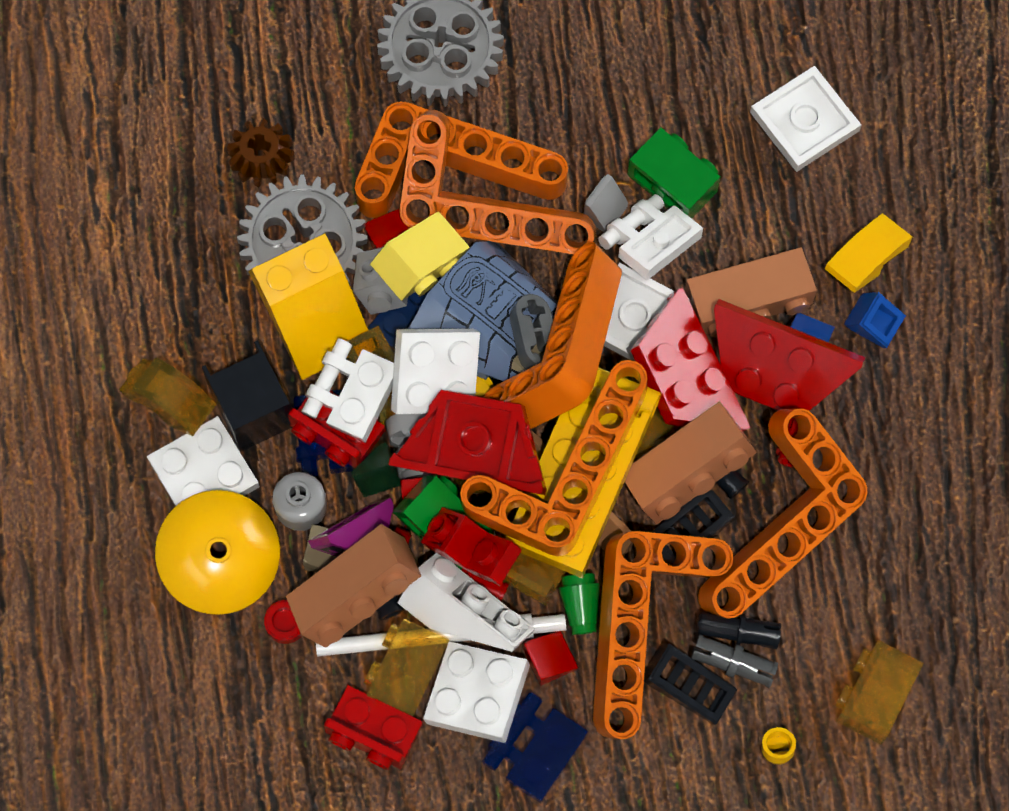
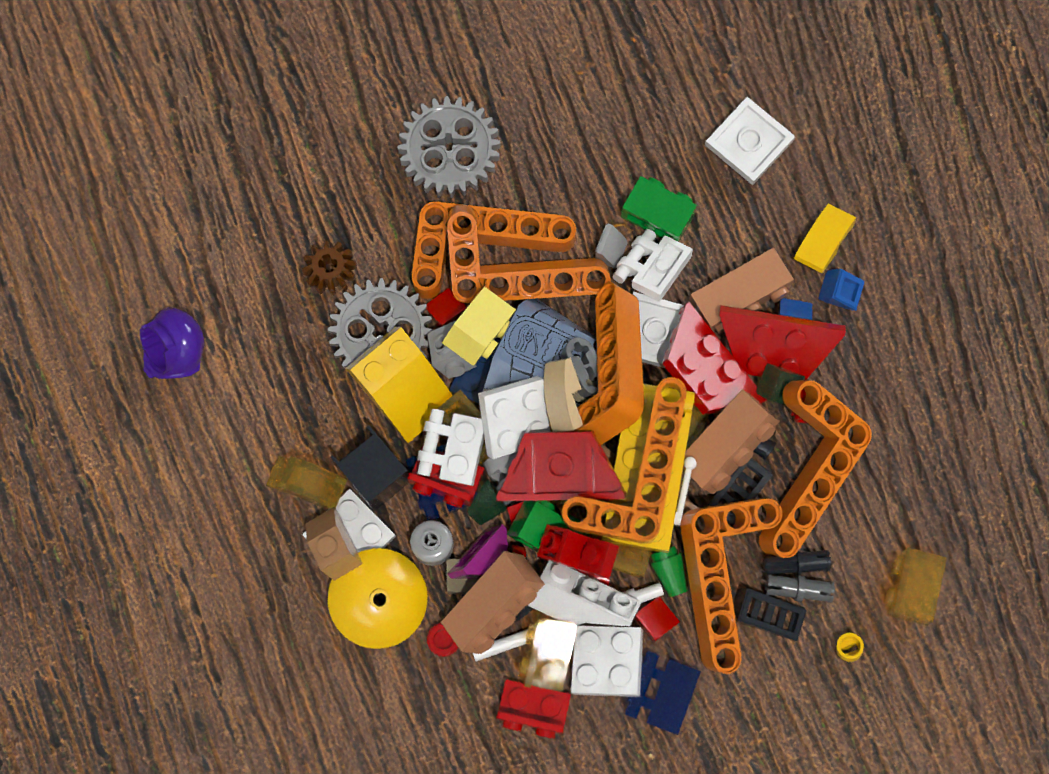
camera: 10 degrees left, 5 degrees up
none -> dark purple helmet [140,307,205,379]
none -> medium nougat slope [305,507,363,581]
none -> tan slope [544,358,583,432]
none -> white hinge [674,457,697,526]
none -> slope [756,364,805,405]

